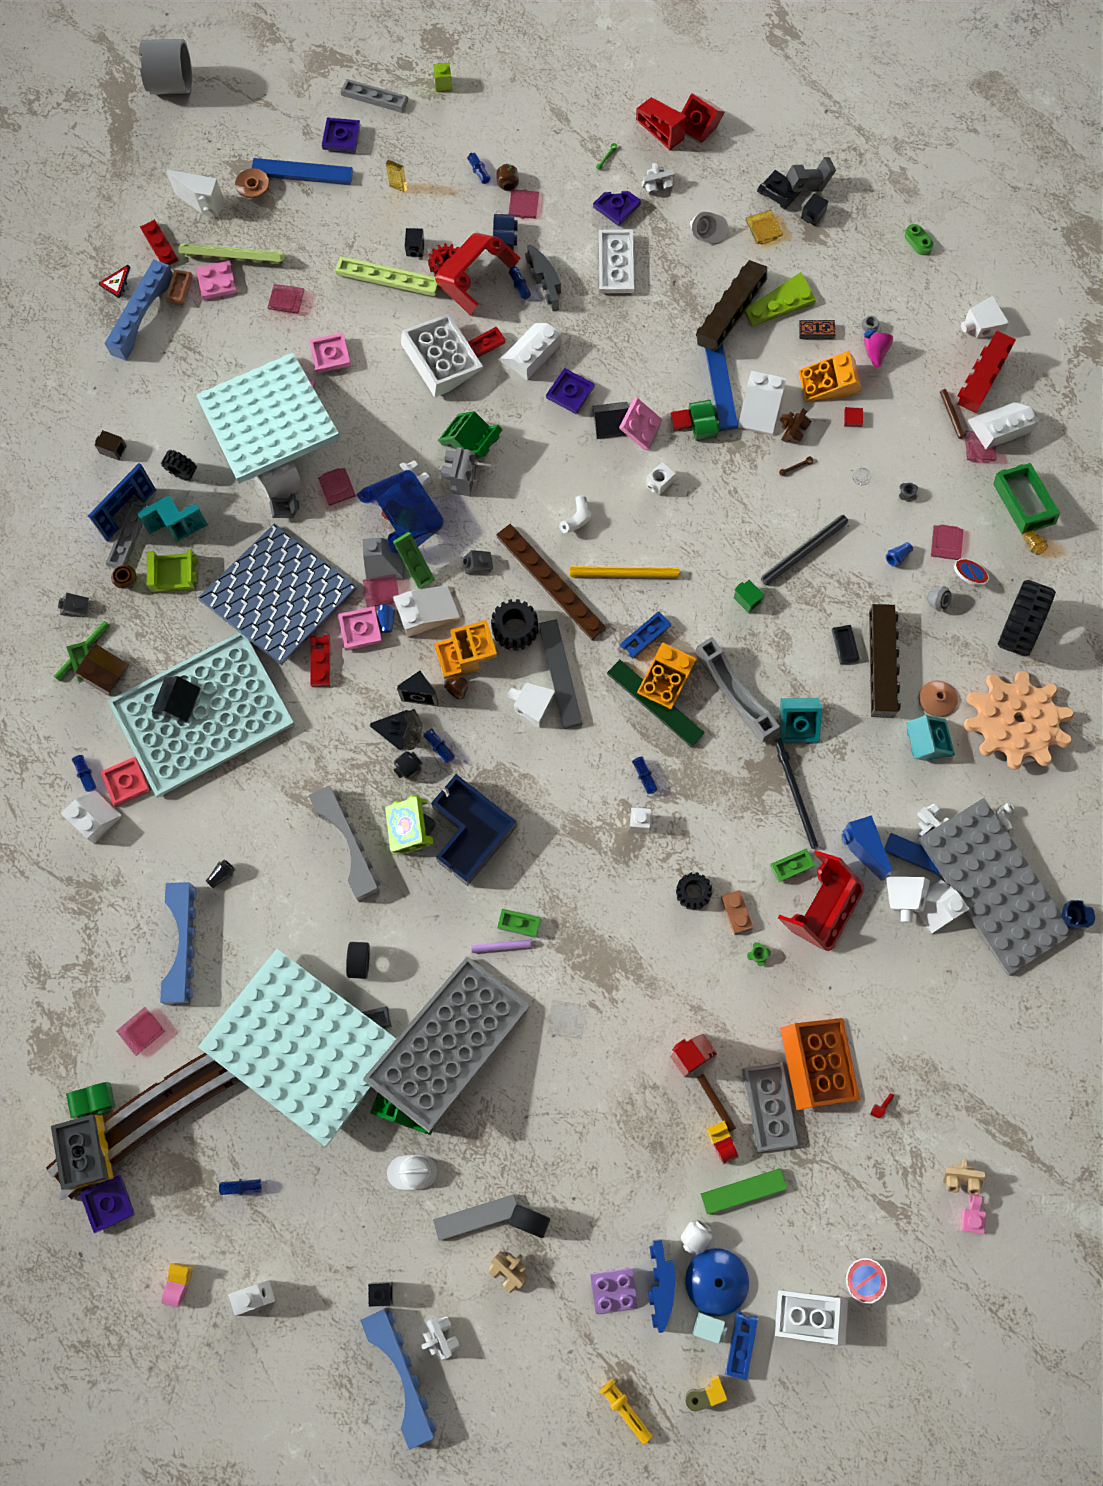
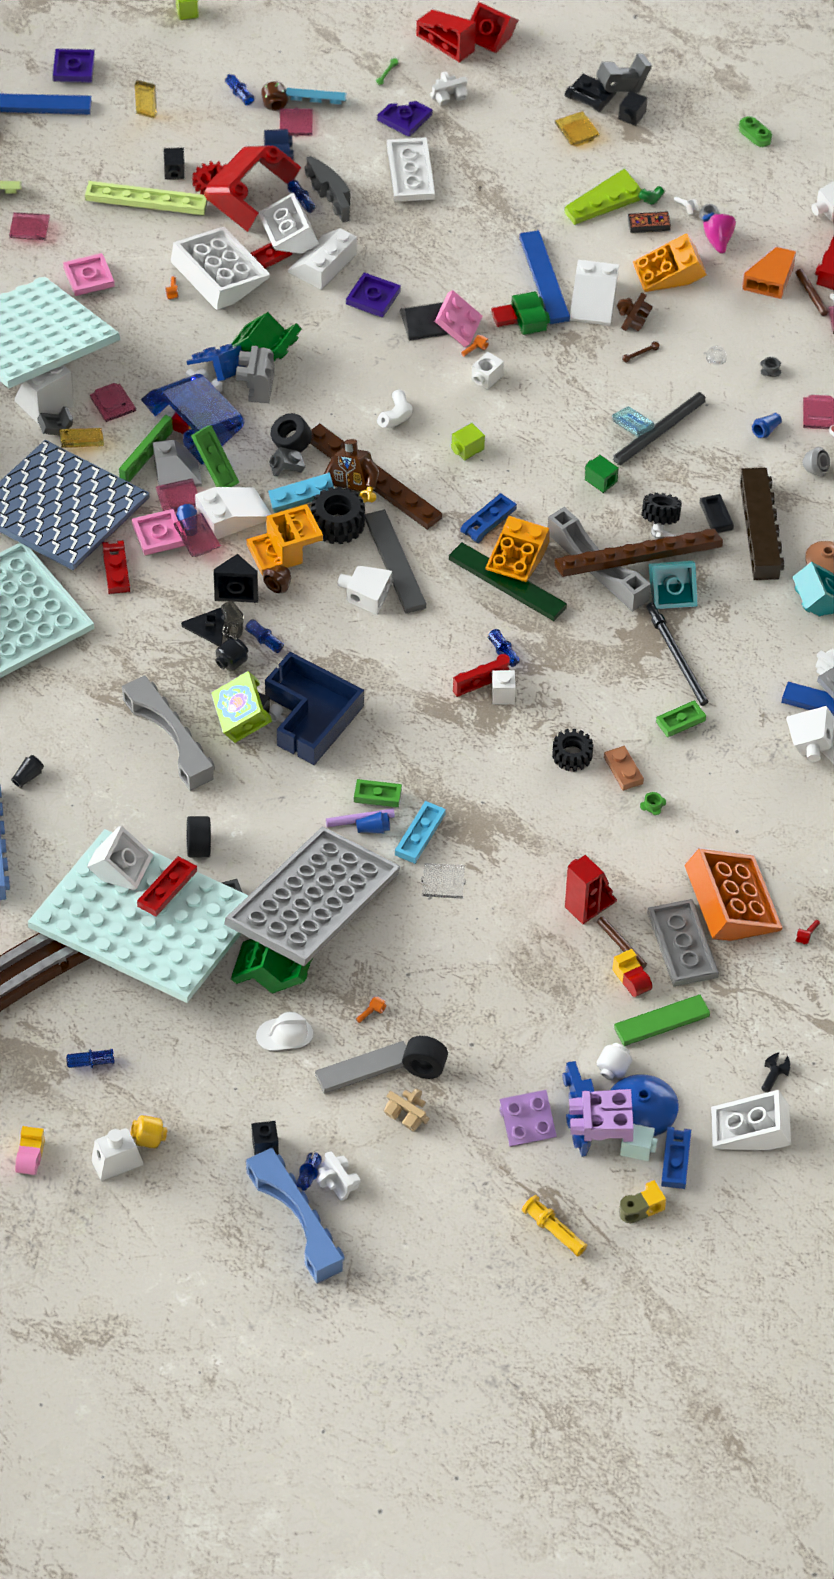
camera: 10 degrees left, 20 degrees down
light grey tile [340,79,408,113] -> none
yellow axle [570,566,680,578] -> none
white piece [690,211,729,243] -> none
dark brown brick [696,260,767,352] -> none
red windscreen [778,850,864,951] -> none
blue slope [841,815,893,881] -> none
red tile [844,407,863,427] -> none
piece [846,1258,888,1303] -> none
none -> clear yellow tile [59,428,104,448]
none -> white slope [87,825,153,890]
none -> bright green tile [119,414,173,482]
none -> yellow head [130,1115,167,1148]
none -> red plate [137,856,197,917]
none -> orange hand [165,276,178,299]
none -> clear pink piece [173,513,221,557]
none -> blue bracket [186,344,246,381]
none -> white slope [259,193,319,254]
none -> medium azure plate [268,473,334,513]
none -> white hand [269,704,285,723]
none -> black tyre [270,413,312,452]
none -> medium azure plate [286,88,347,105]
none -> clear blue axle [296,1152,322,1191]
none -> reddish brown torso [324,439,379,503]
none -> blue cone [356,811,390,834]
none -> orange hand [356,997,386,1023]
none -> medium azure plate [395,801,446,864]
none -> lime brick [451,423,485,461]
none -> red plate [453,654,510,697]
none -> orange hand [461,335,489,356]
none -> reddish brown plate [554,529,723,577]
none -> lavender hips [569,1089,633,1142]
none -> clear light blue tile [612,406,654,437]
none -> green arm [639,186,665,205]
none -> black tyre [641,492,682,525]
none -> white hand [651,523,677,539]
none -> white hand [674,197,699,214]
none -> orange slope [742,247,796,299]
none -> black bar [761,1052,790,1093]

